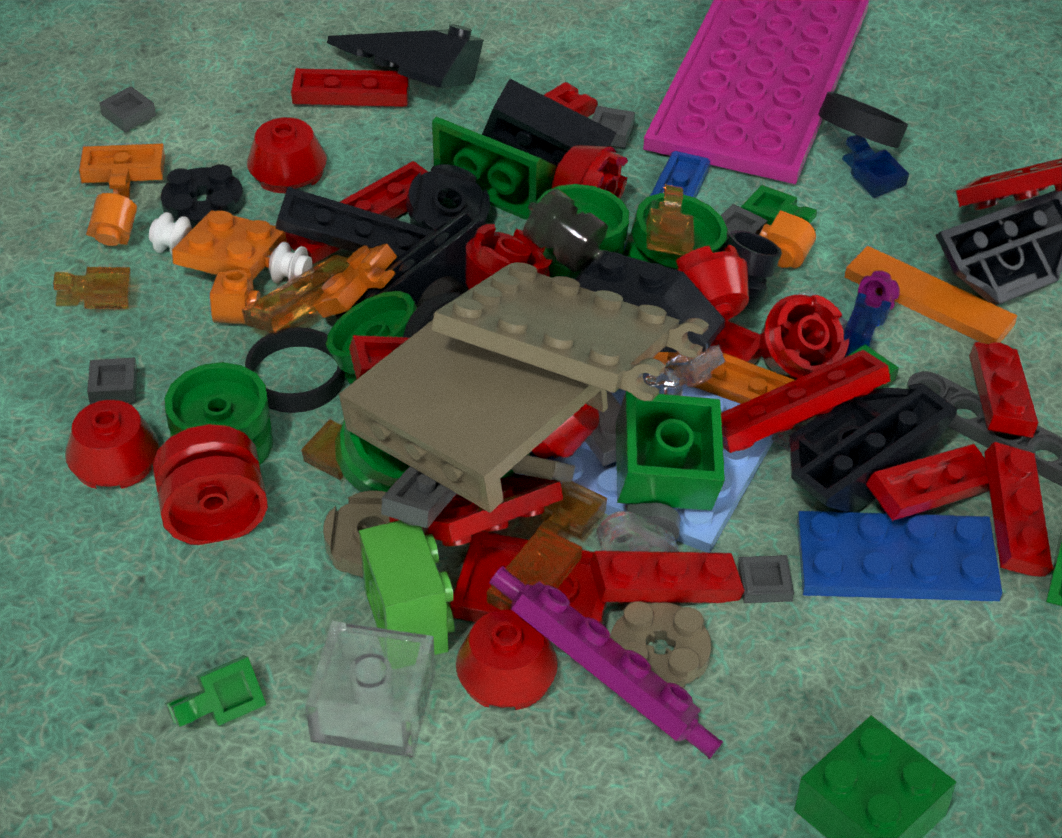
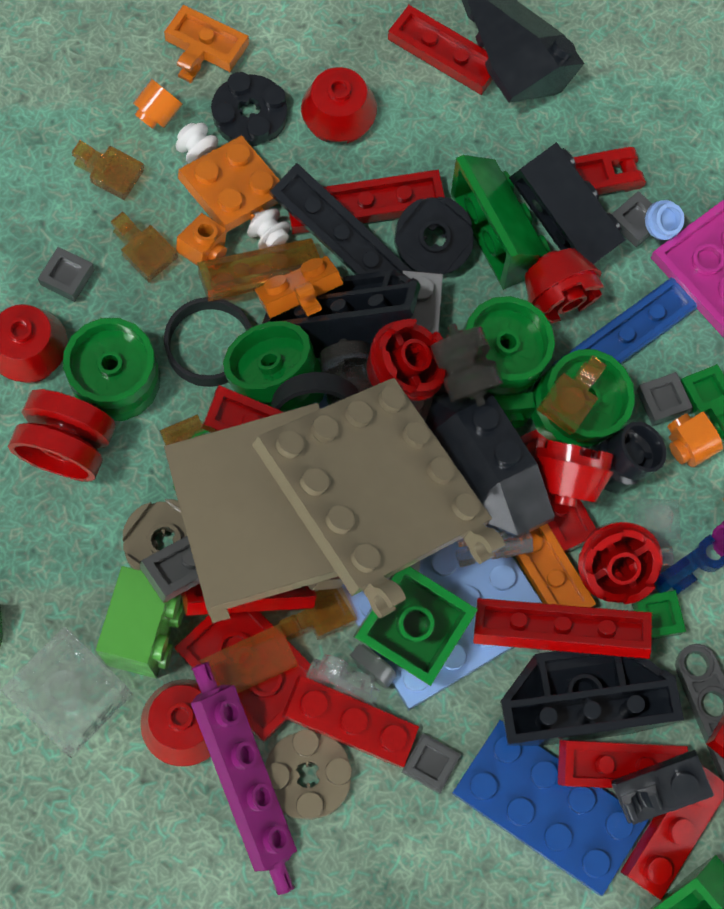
camera: 30 degrees right, 25 degrees up
none -> clear orange plate [111,212,178,282]
none -> black plate [611,750,714,825]
none -> light blue plate [645,200,684,240]

